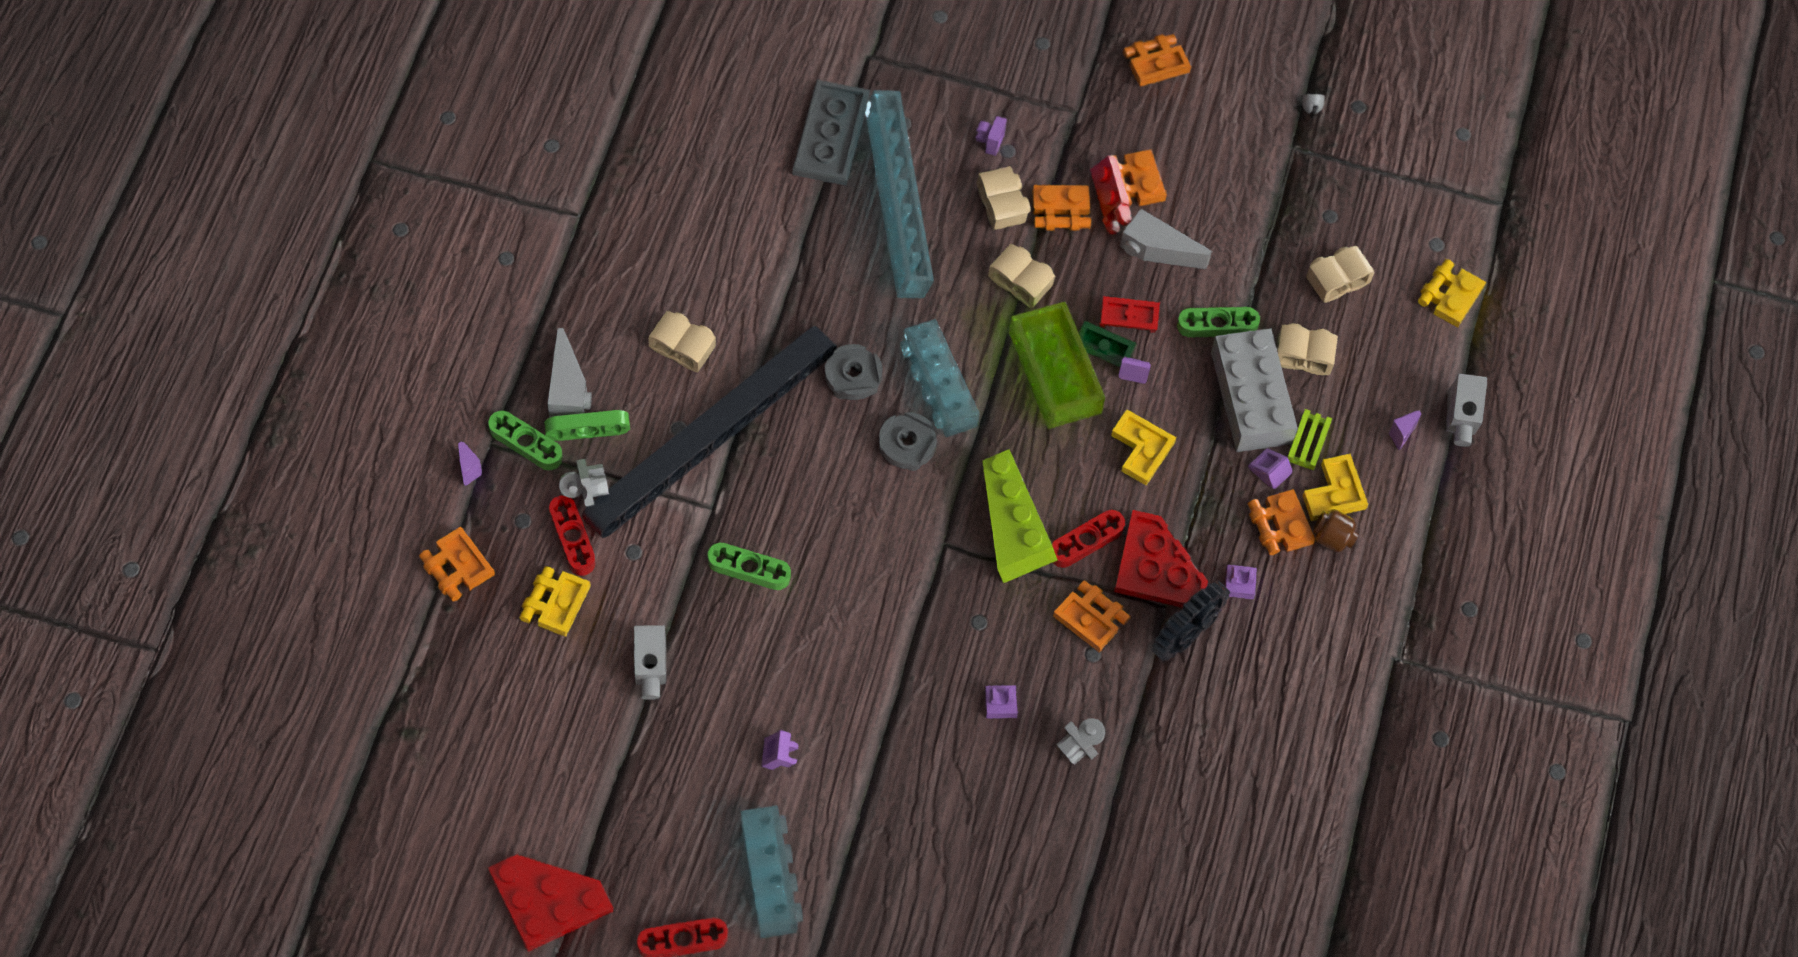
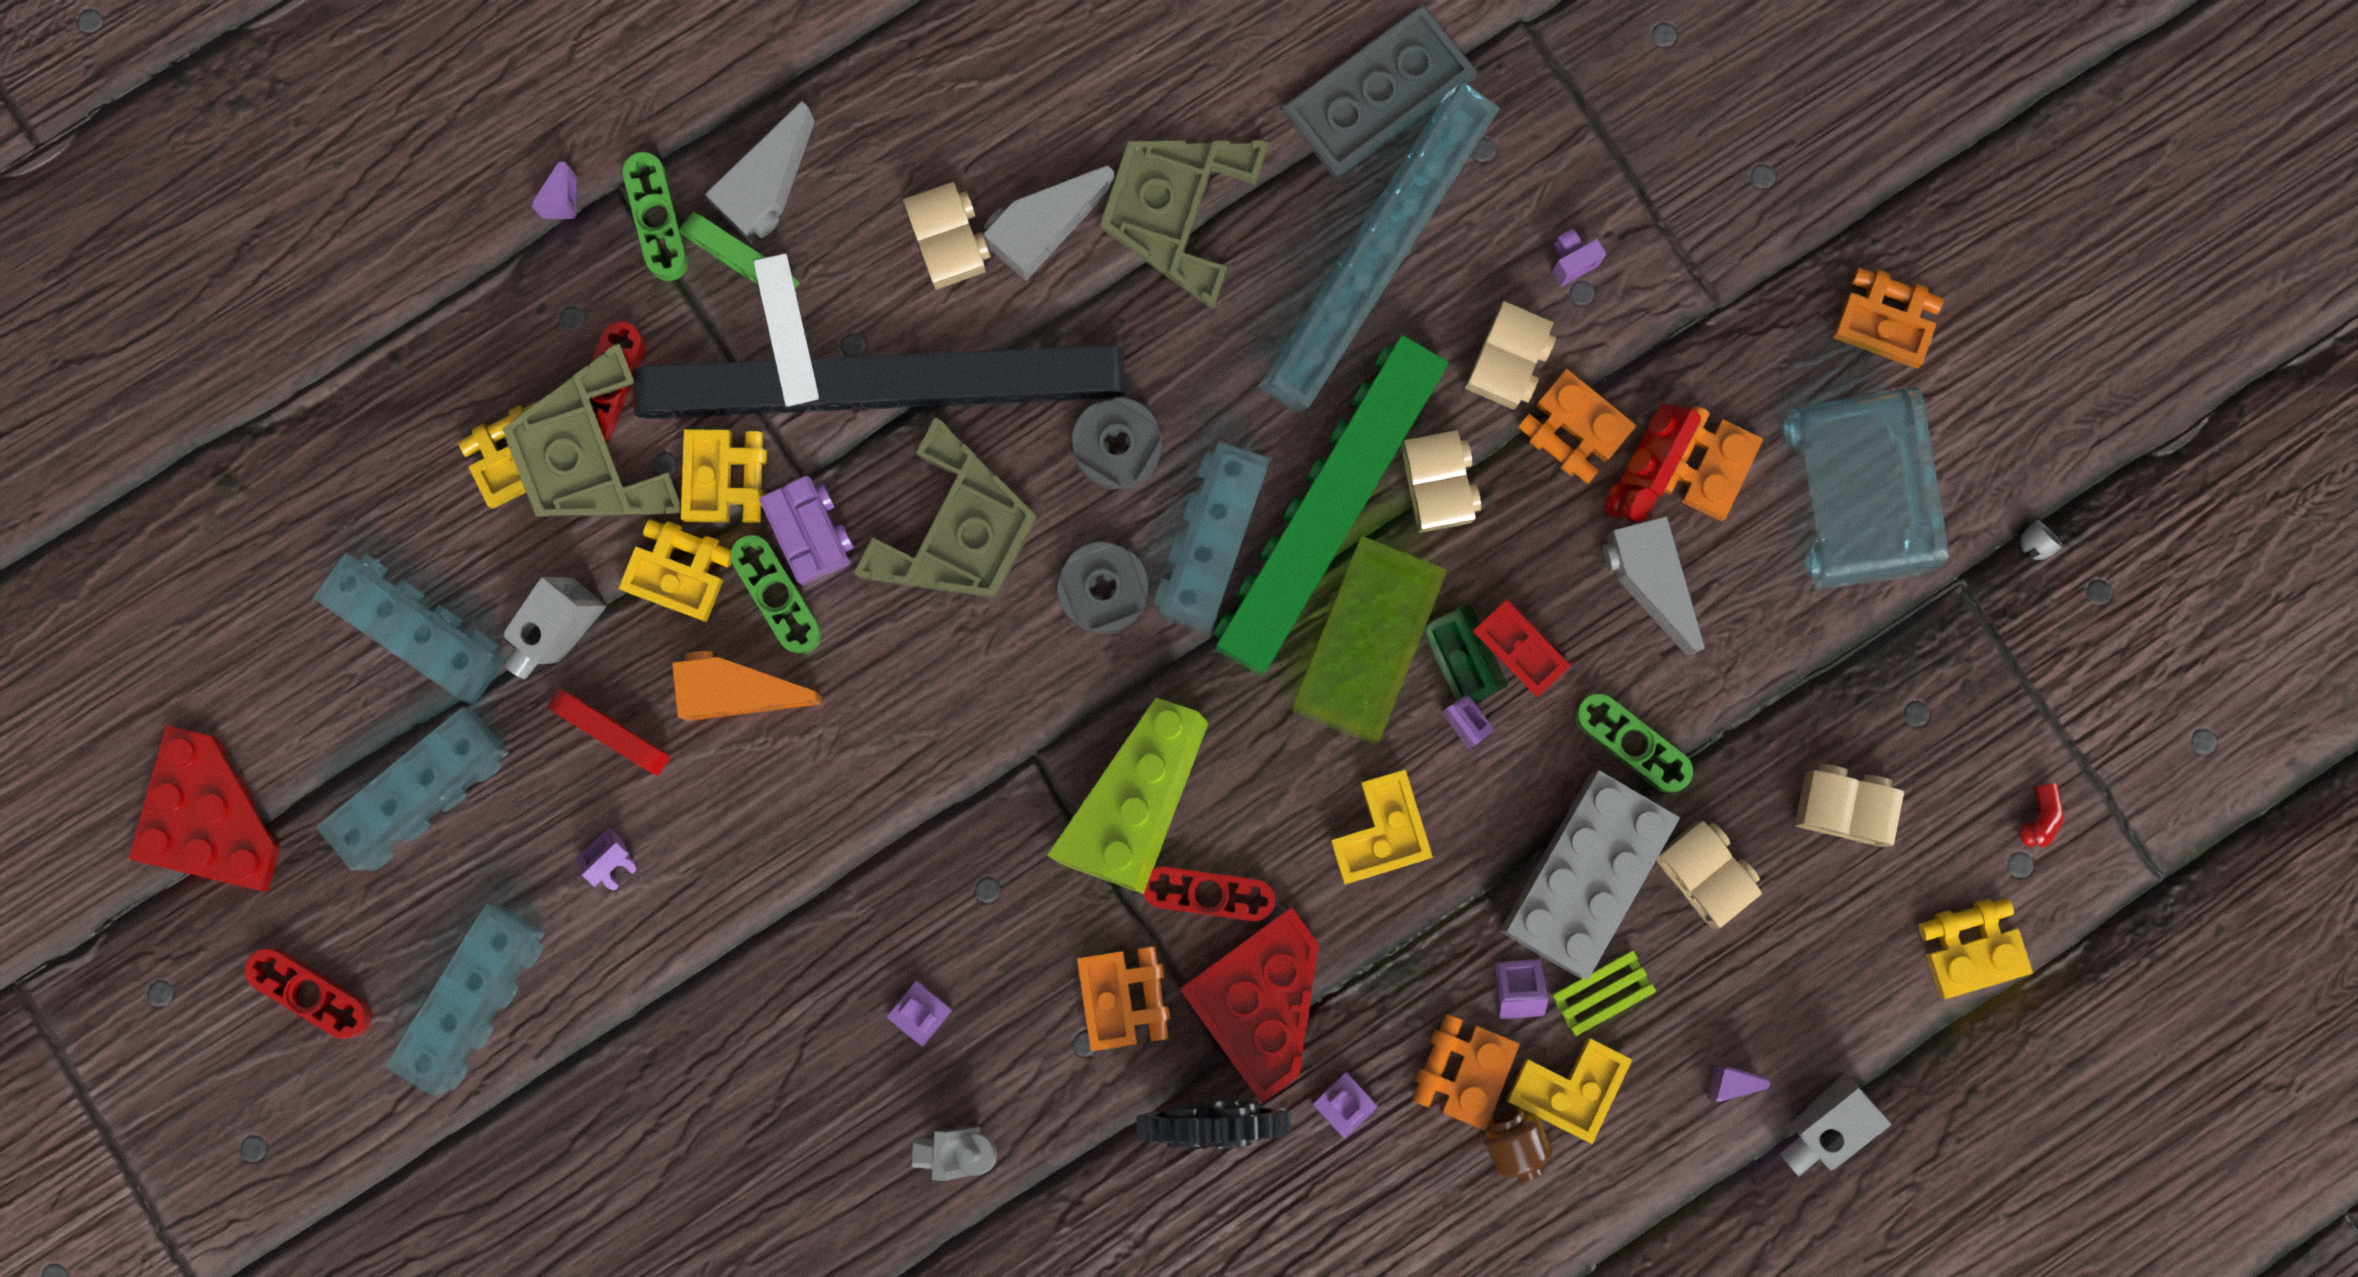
camera: 45 degrees right, 20 degrees up
orange plate [419,526,495,602] -> none
light grey hips [559,459,609,506] -> none
none -> clear light blue brick [313,553,506,705]
none -> clear light blue brick [316,707,509,872]
none -> olive wing [502,344,681,517]
none -> red beam [546,687,671,776]
none -> yellow plate [618,519,732,623]
none -> orange slope [672,651,822,721]
none -> yellow plate [681,429,767,523]
none -> white sticker [754,254,819,406]
none -> medium lavender brick [759,476,854,586]
none -> olive wing [853,417,1037,598]
none -> light grey slope [983,165,1115,281]
none -> olive wing [1100,140,1269,309]
none -> green brick [1213,335,1449,678]
none -> clear light blue windscreen [1784,385,1948,589]
none -> red arm [2020,783,2064,848]

